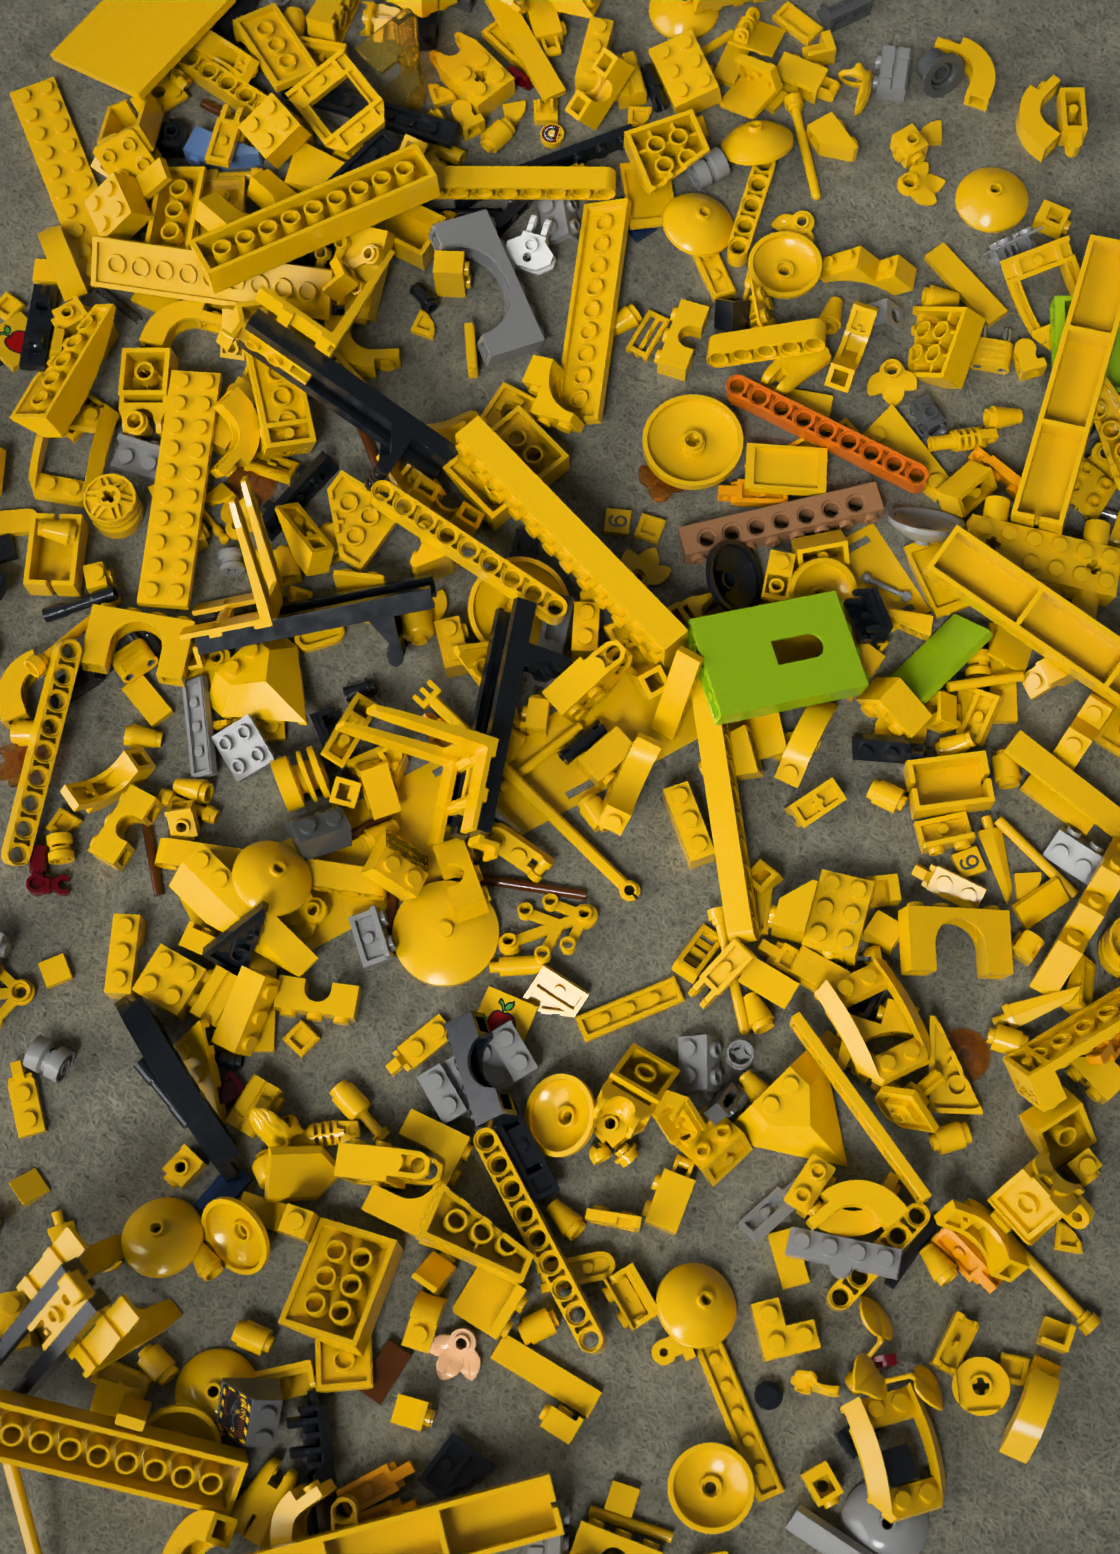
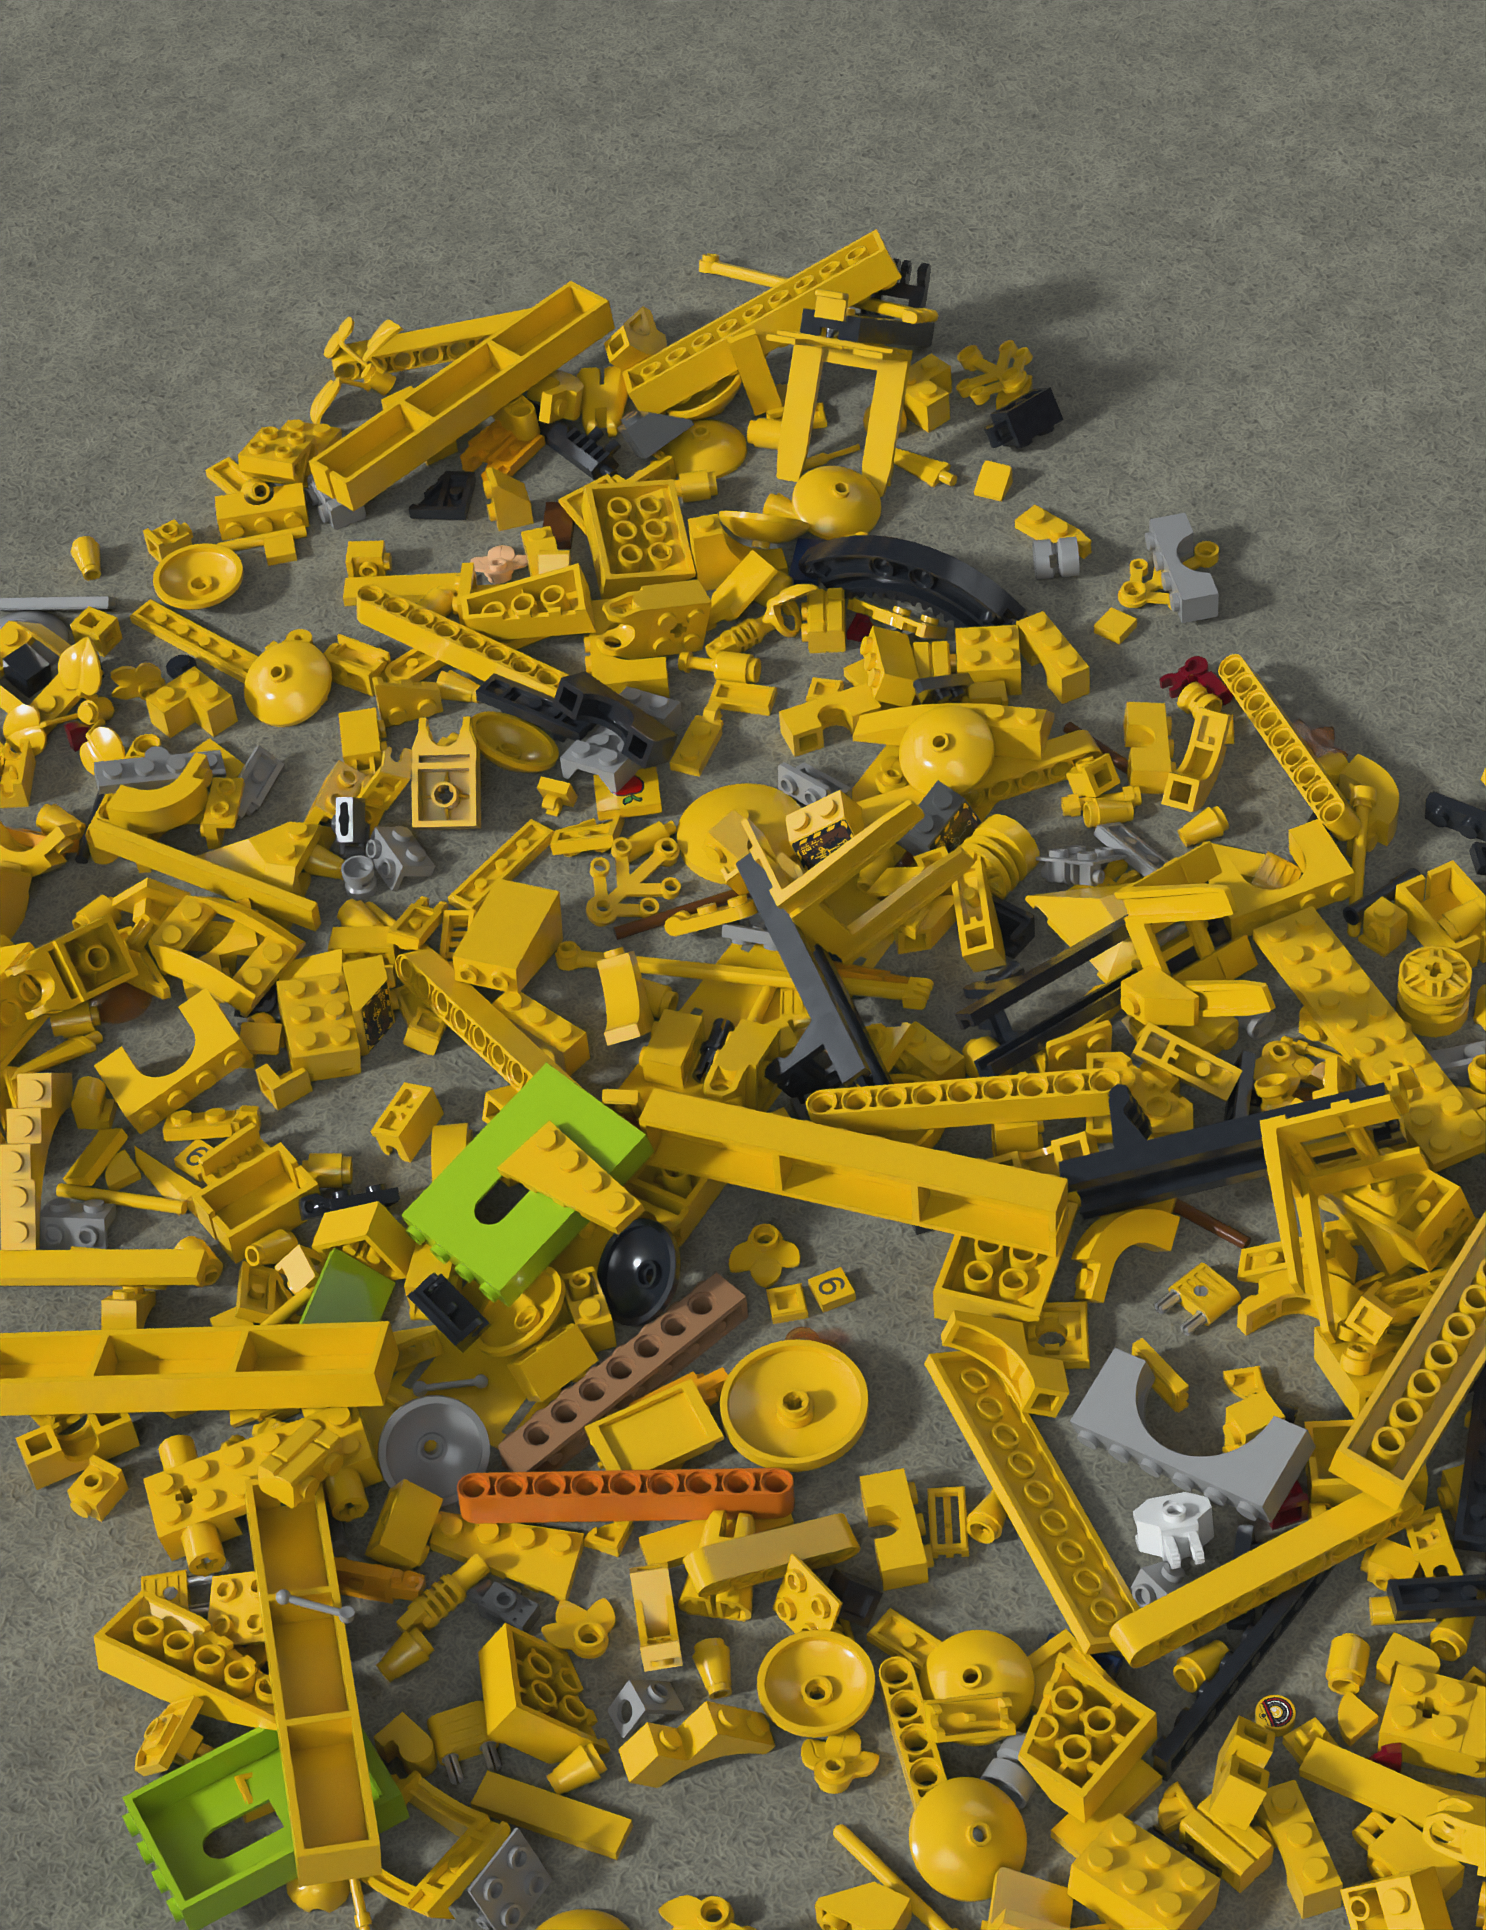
camera: 150 degrees right, 25 degrees down
none -> yellow brick [4,914,139,1020]
none -> yellow brick [257,1419,344,1509]
none -> light grey hinge [275,1589,355,1623]
none -> yellow slope [453,878,563,993]
none -> yellow wing [497,1120,645,1235]
none -> yellow tile [537,776,578,817]
none -> yellow tile [709,680,778,716]
none -> yellow hinge [924,1692,1016,1743]
none -> yellow slope [1120,964,1199,1026]
none -> yellow piece [1155,1262,1241,1336]
none -> yellow wheel [1254,1073,1295,1112]

